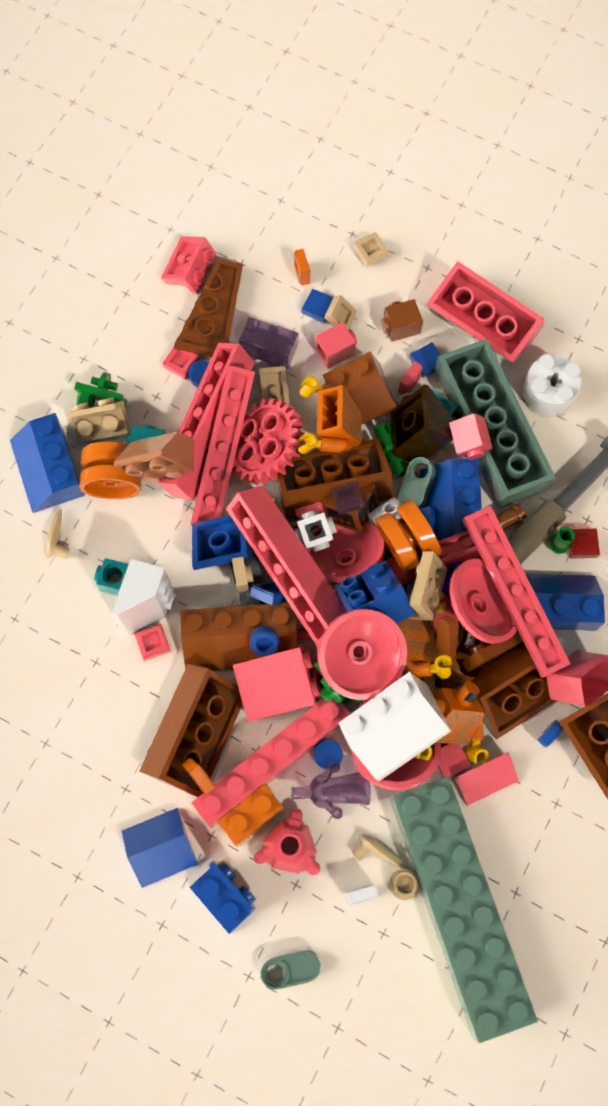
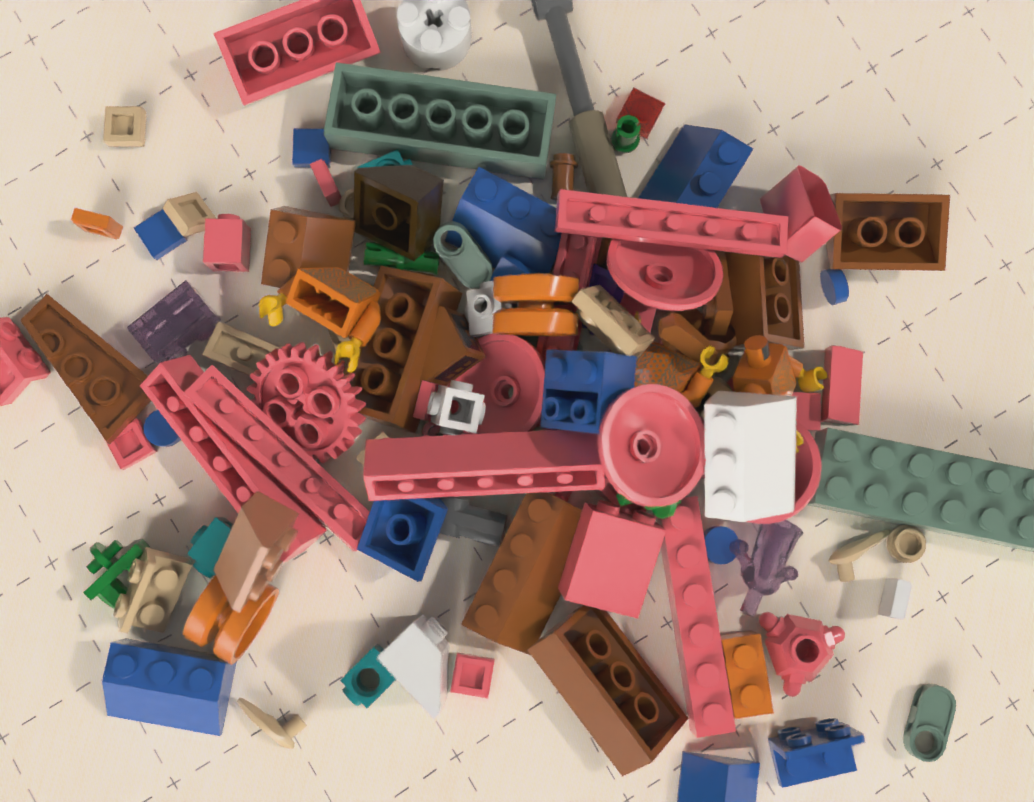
camera: 60 degrees left, 10 degrees up
orange tile [182,758,215,794] -> none
tan plate [232,557,253,593] -> none
blue tile [250,581,287,605] -> none
blue tile [250,626,279,656] -> none
tile [331,481,366,515] -> none
dark orange brick [381,299,423,342] -> none
brick [449,414,493,460] -> none

